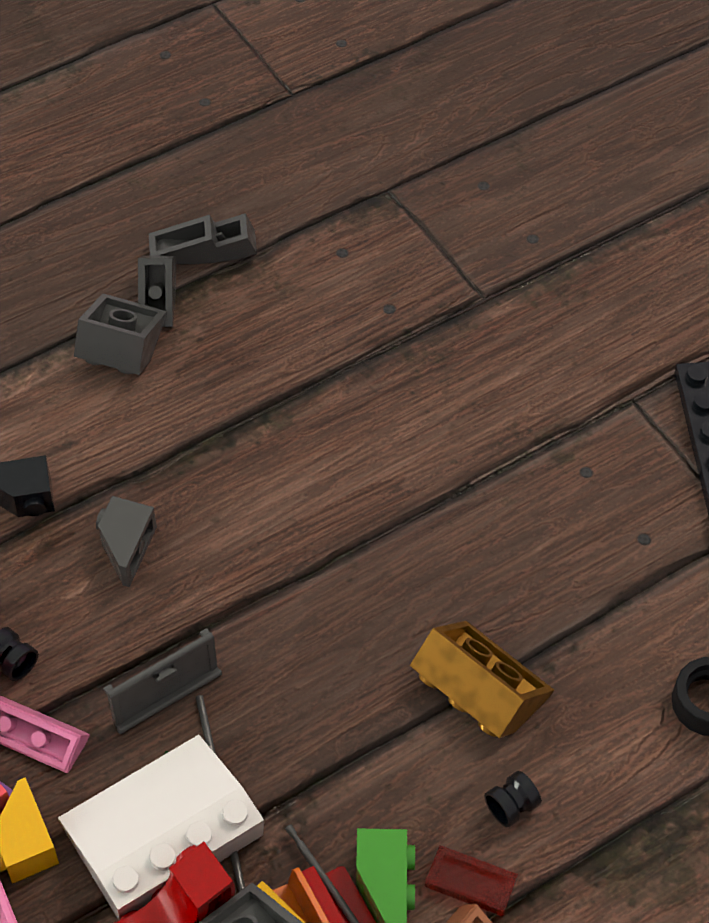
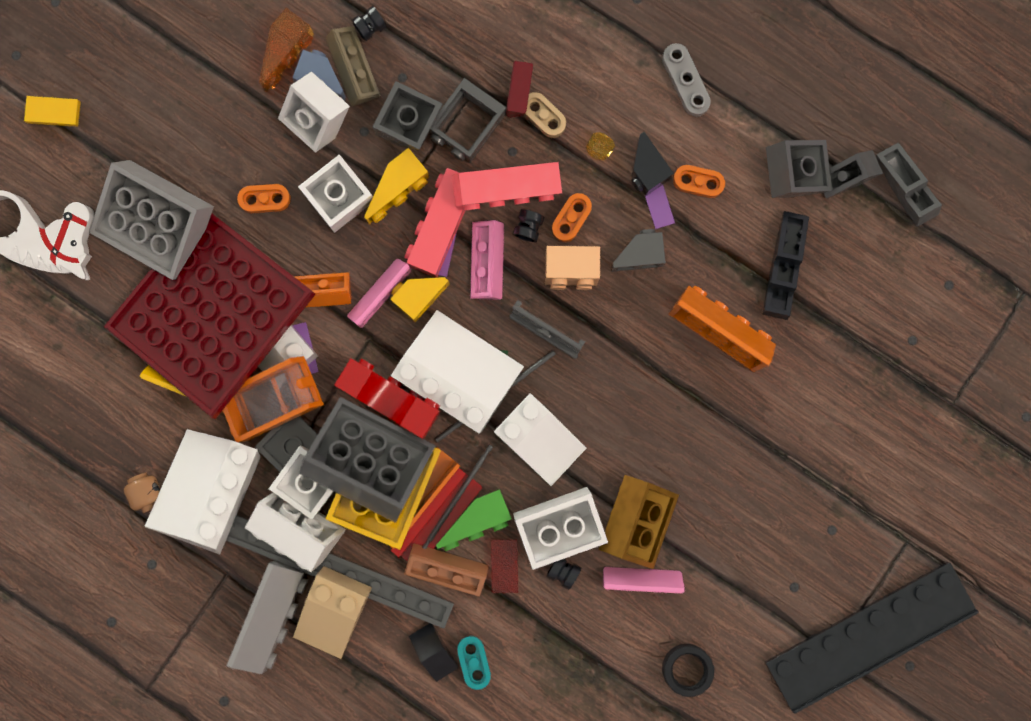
camera: 65 degrees right, 30 degrees up
none -> white slope [494,393,586,486]
none -> white slope [513,487,608,570]
none -> light nougat brick [545,246,600,290]
none -> orange plate [552,193,592,242]
none -> bright pink slope [602,567,684,594]
none -> medium lavender sticker [645,185,675,229]
none -> orange slope [669,286,776,372]
none -> orange plate [673,165,725,198]
none -> black slope [762,211,809,320]

